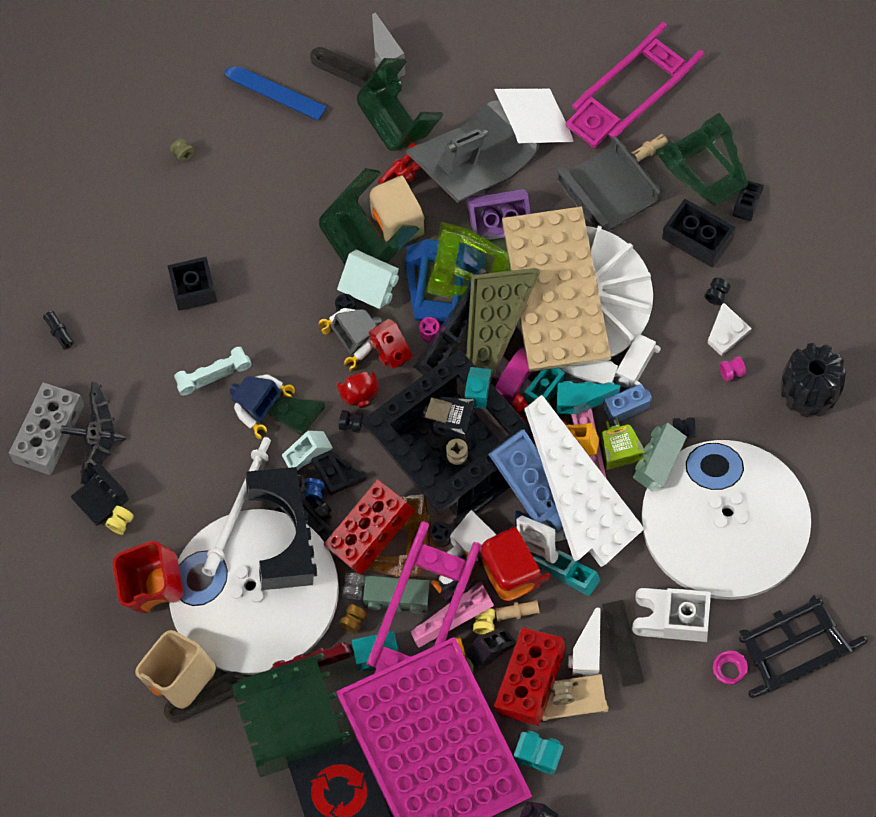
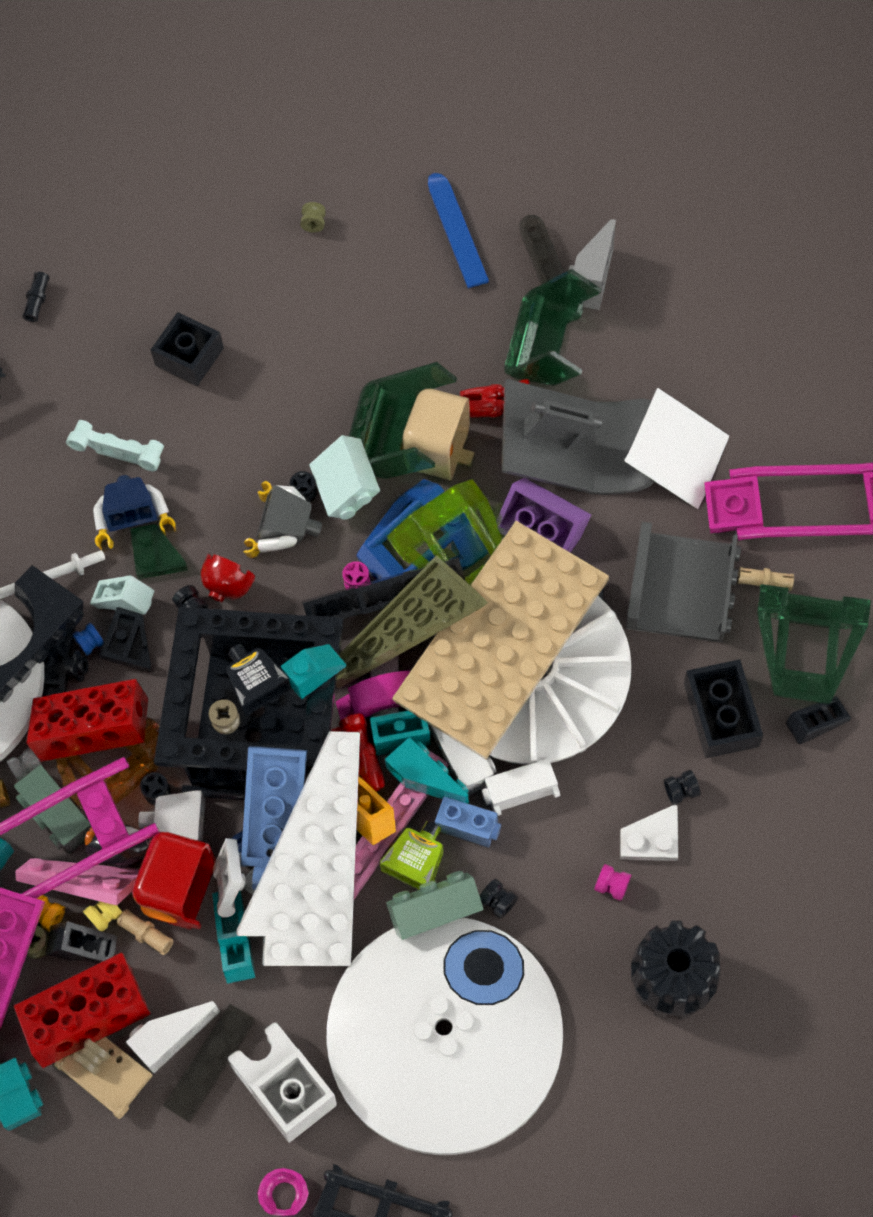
camera: 45 degrees right, 0 degrees up
red brick [368,319,413,369] -> none
dark tan slope [425,398,452,423] -> none

